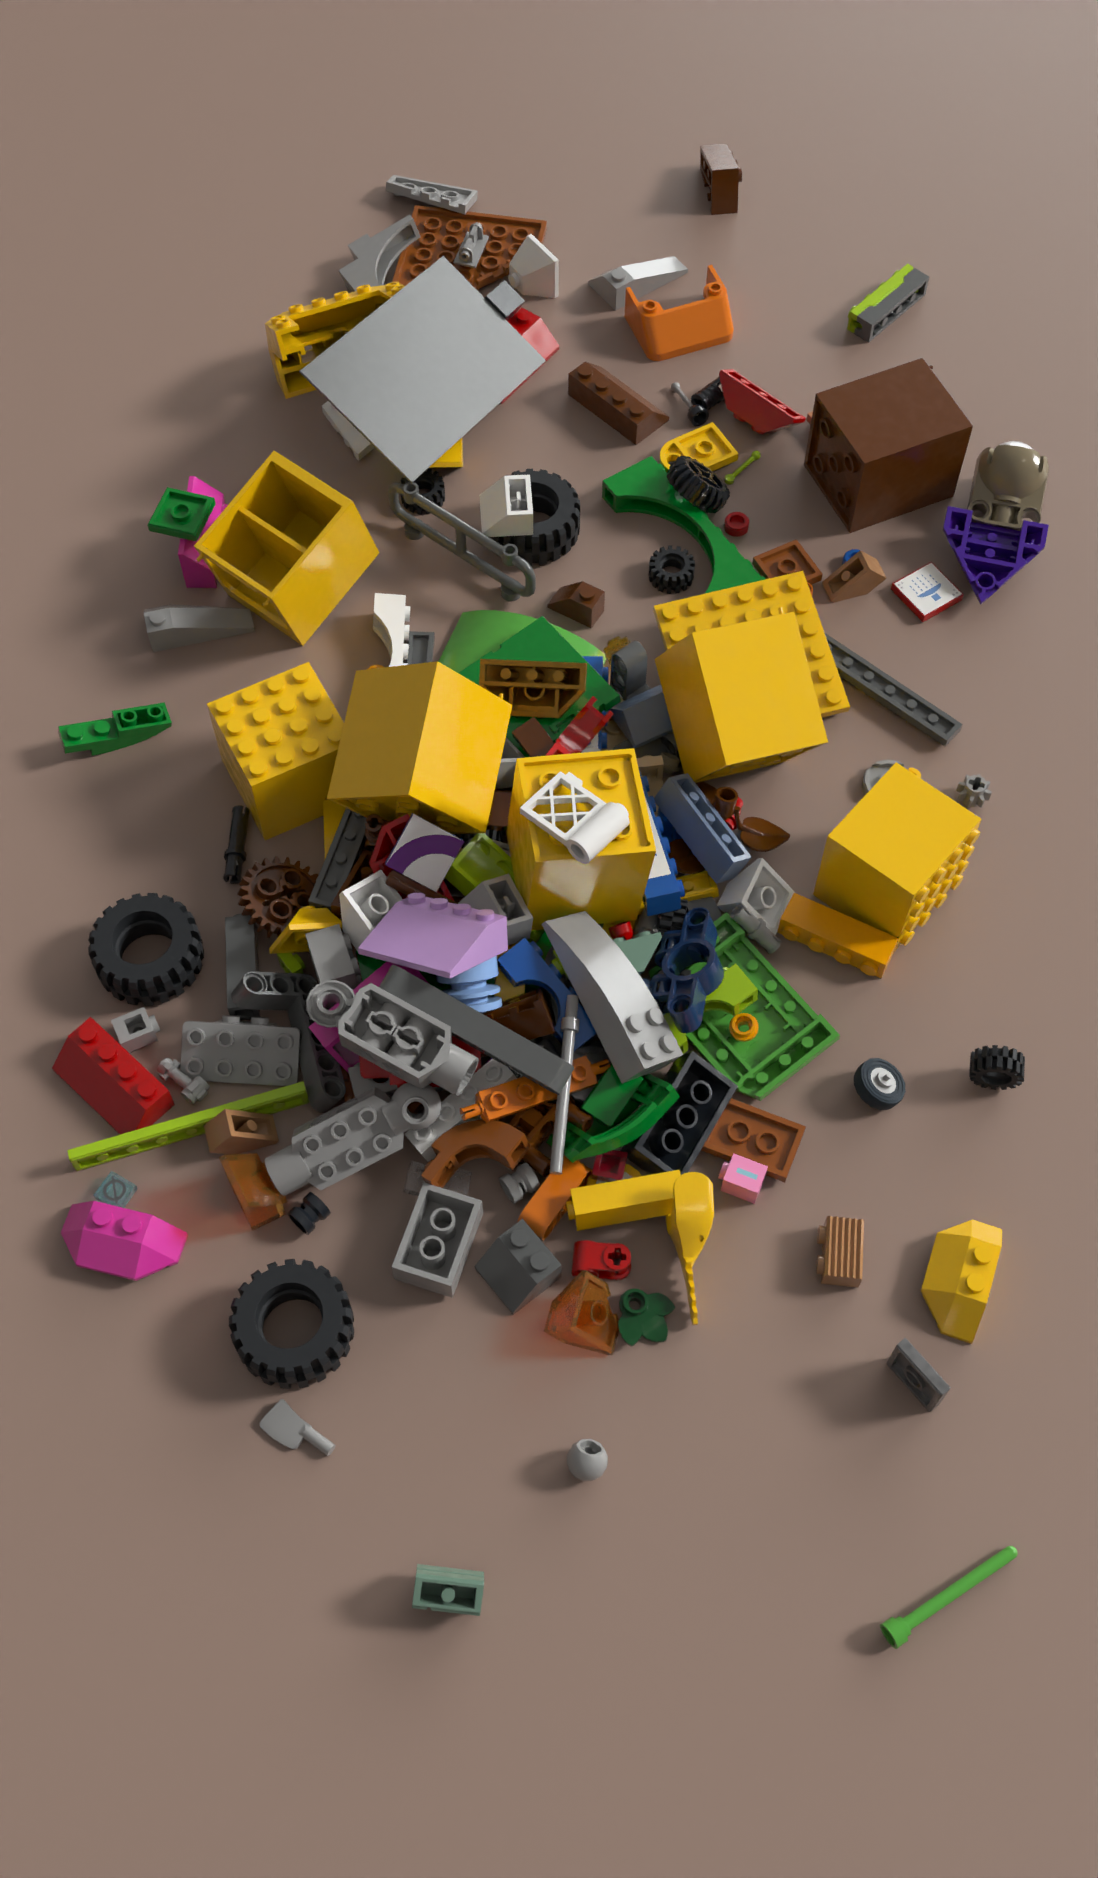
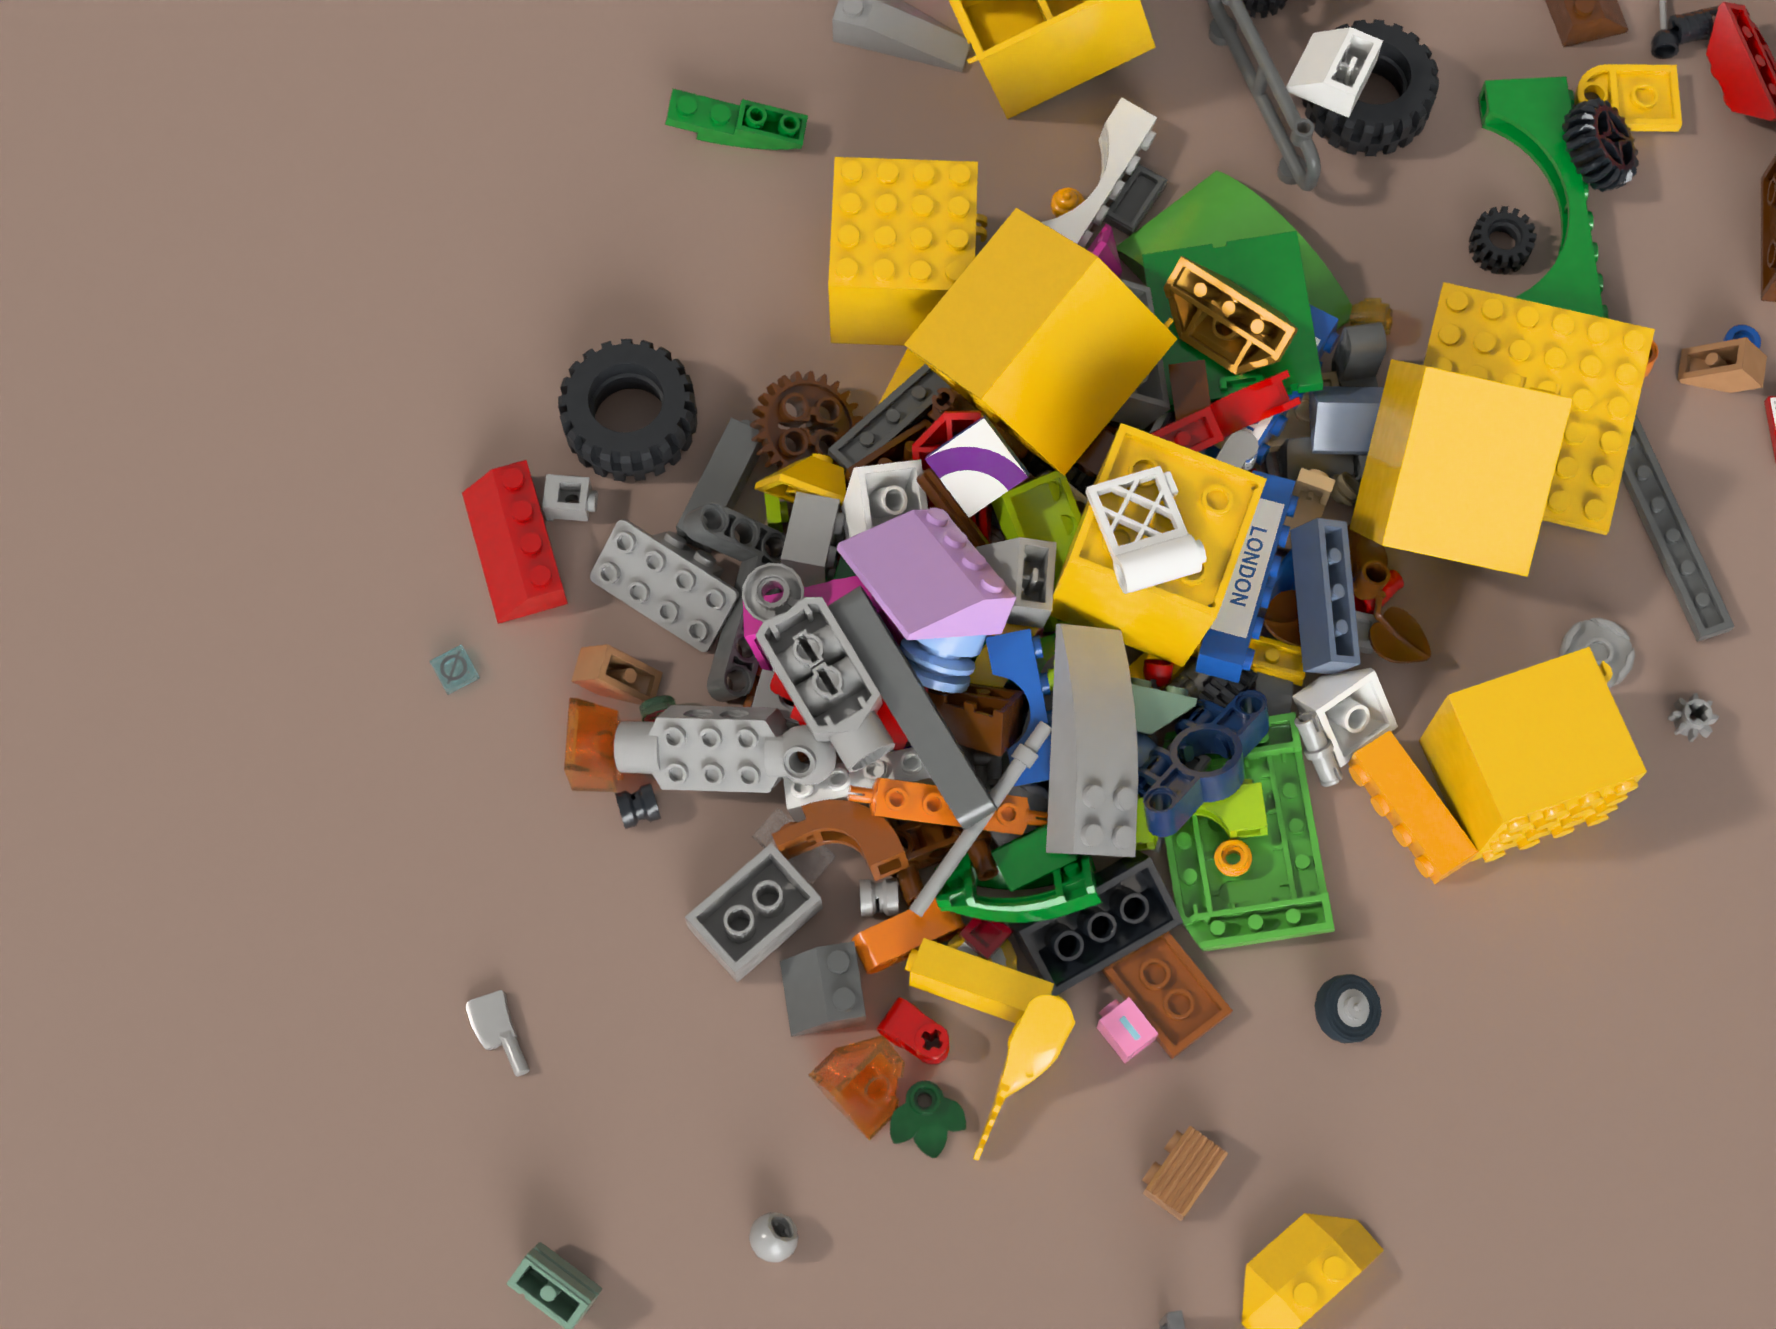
camera: 30 degrees right, 10 degrees up
dark pink wedge [61,1201,188,1281] -> none
lime tile [67,1081,309,1171] -> none
light grey bar [157,1058,210,1105] -> none
black pin [223,805,250,884] -> none
black tyre [229,1259,355,1389] -> none
reddish brown slope [547,581,605,628] -> none
red tile [724,512,749,537] -> none
lime hinge [725,451,761,485] -> none
dark orange plate [752,539,823,585] -> none
black tyre [969,1045,1025,1090] -> none
none -> clear green tile [639,695,676,722]

